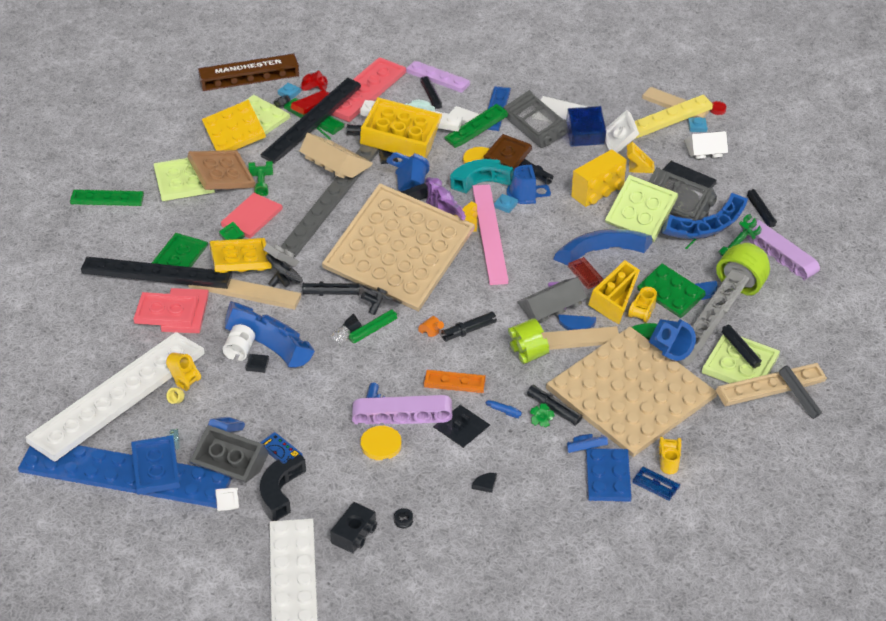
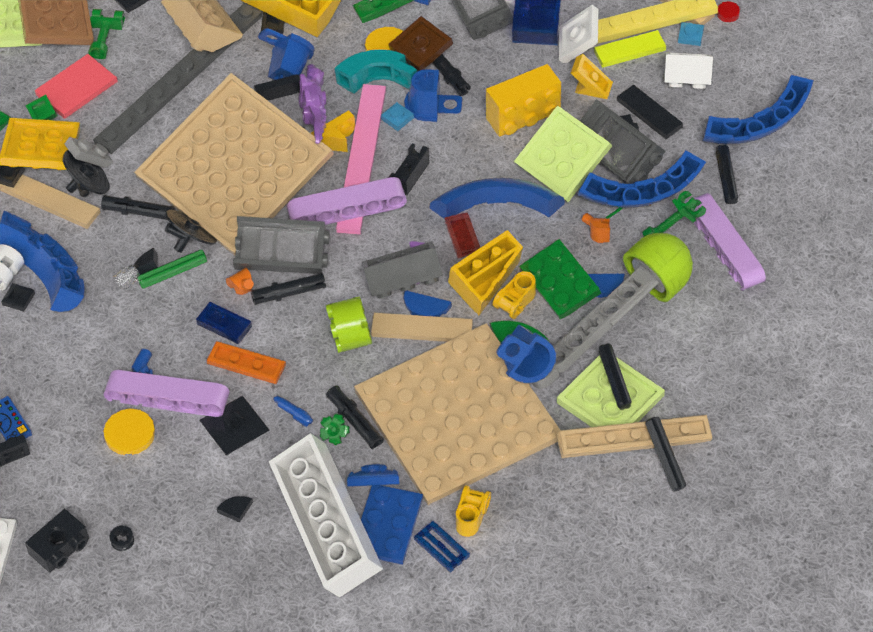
camera: 15 degrees right, 10 degrees up
none -> clear blue plate [196,302,252,345]
none -> door [233,216,330,274]
none -> white brick [269,433,383,597]
none -> lavender beam [287,177,407,225]
none -> black hinge [388,143,430,195]
none -> orange piece [582,213,610,243]
none -> neon yellow tile [594,30,666,68]
none -> blue brick [703,75,814,144]

